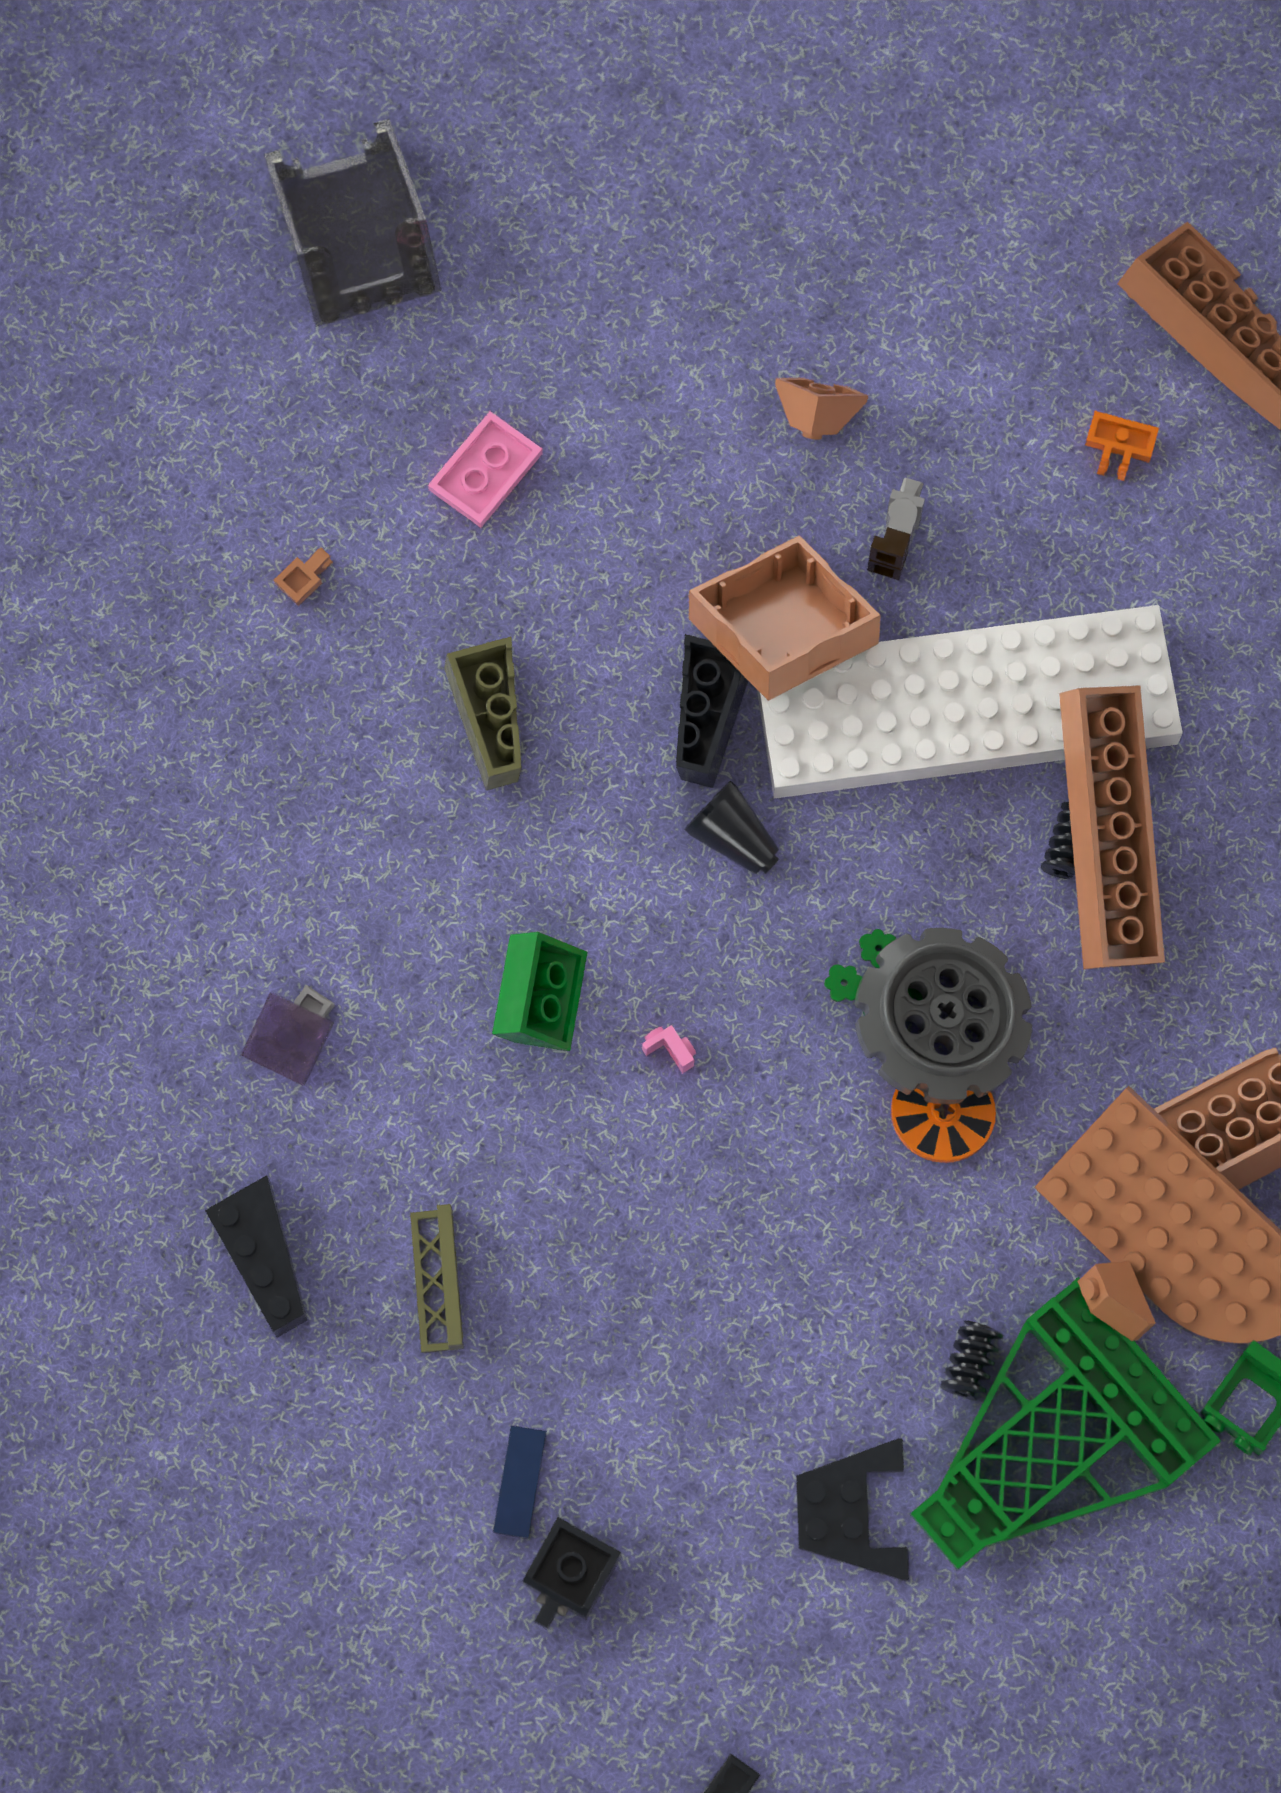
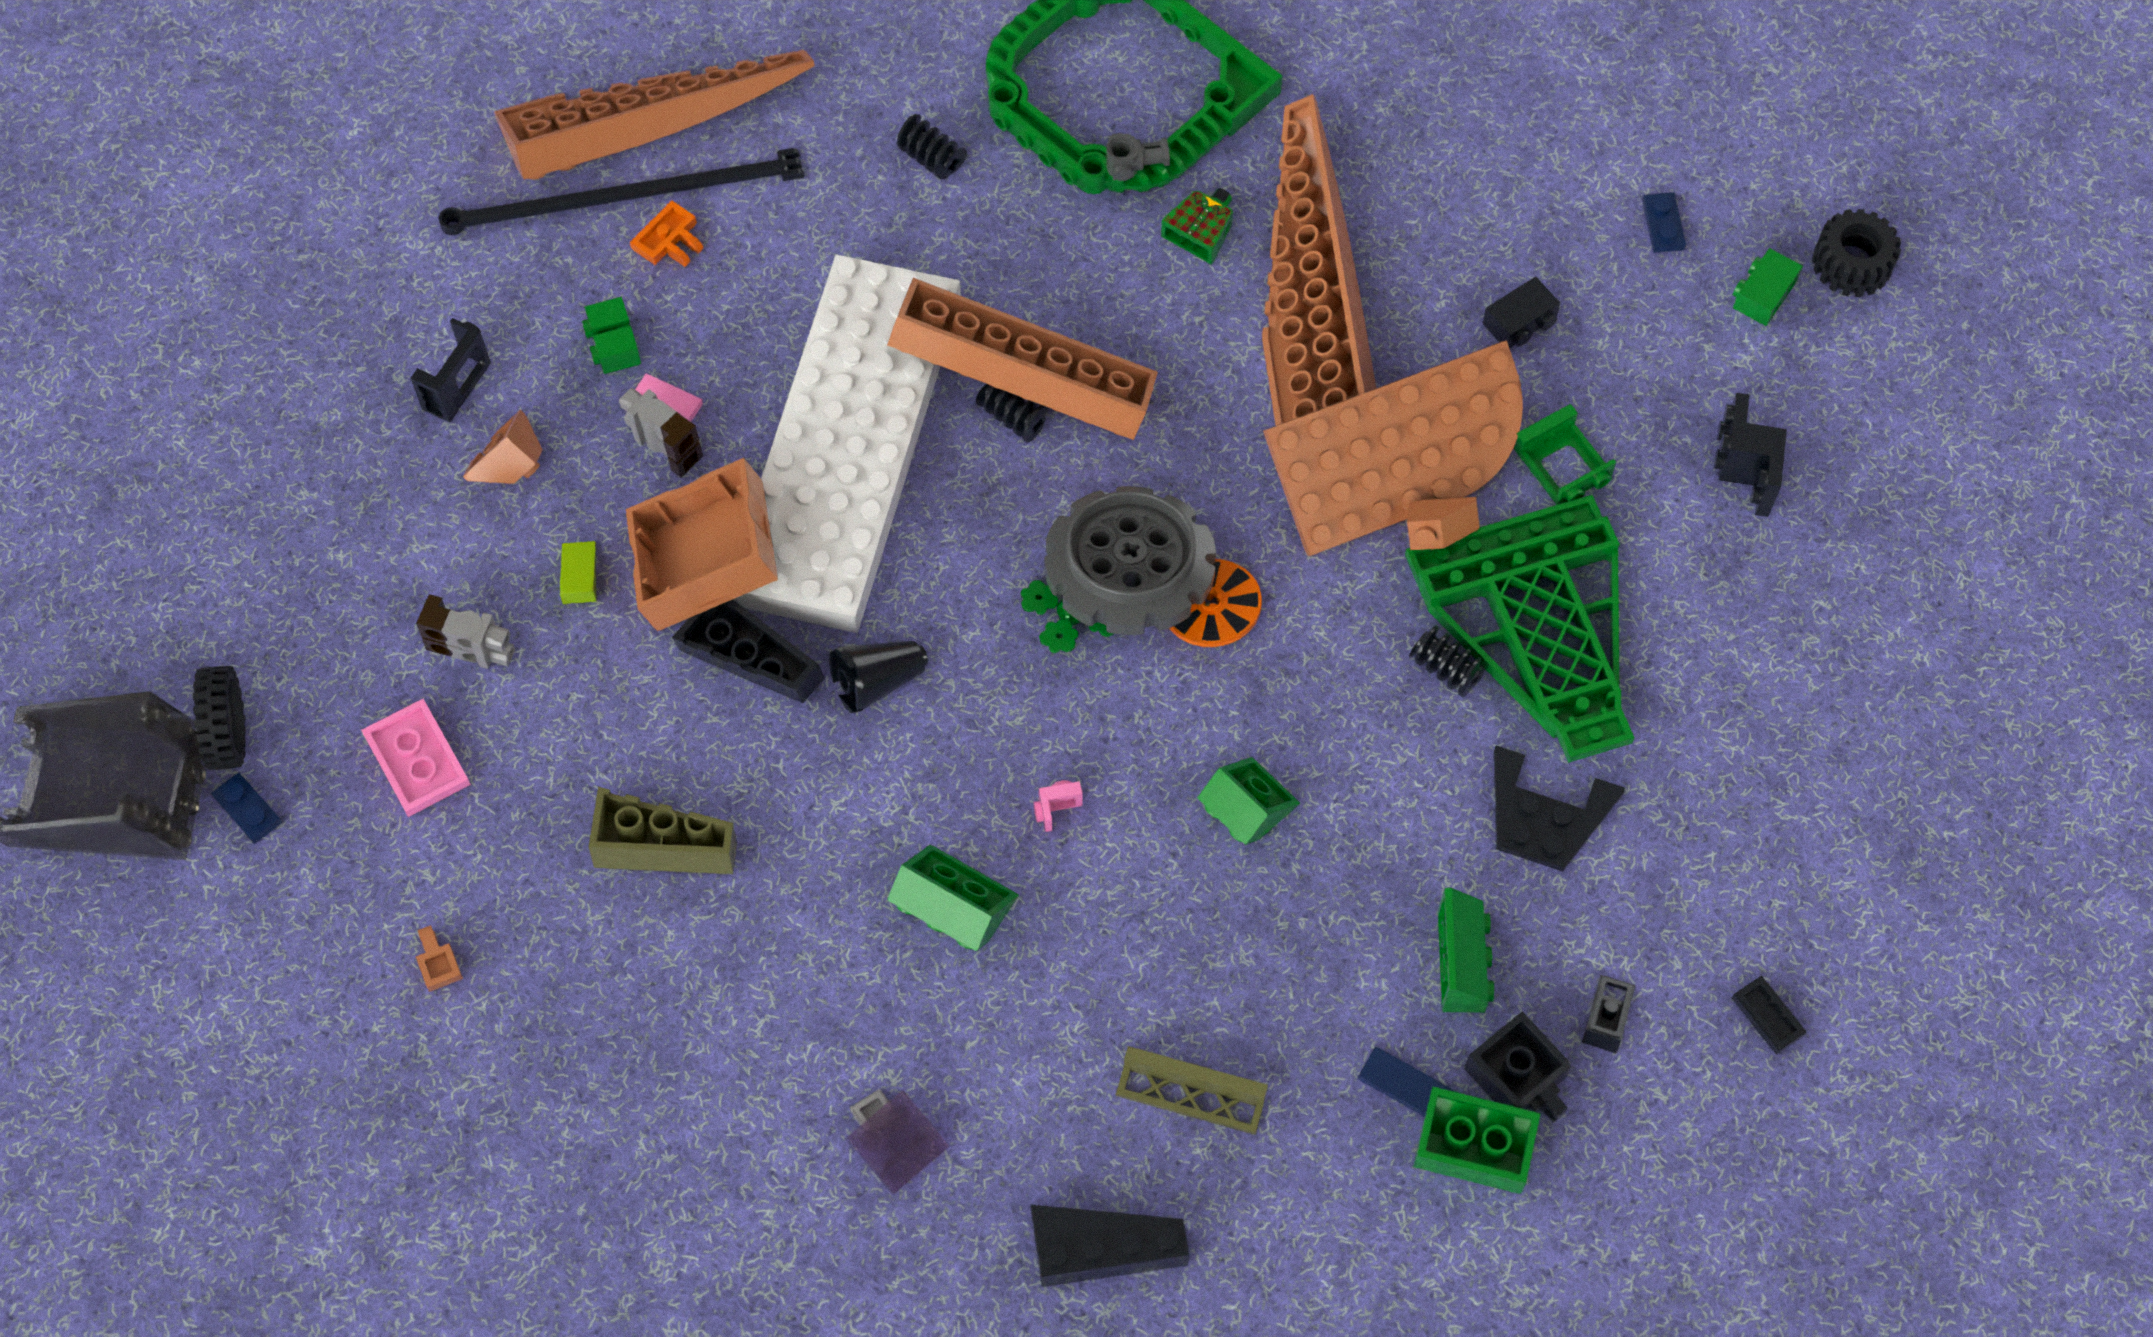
camera: 70 degrees left, 10 degrees down
none -> black tyre [193,666,246,770]
none -> dark blue plate [211,772,282,844]
none -> black window [410,318,491,423]
none -> light grey hips [416,594,515,669]
none -> black hinge [438,148,804,235]
none -> lime slope [560,541,596,604]
none -> green piece [581,296,641,374]
none -> bright pink tile [635,373,703,422]
none -> green slope [1197,757,1300,845]
none -> green slope [1413,1086,1541,1194]
none -> green slope [1437,888,1494,1013]
none -> black slope [1582,975,1635,1053]

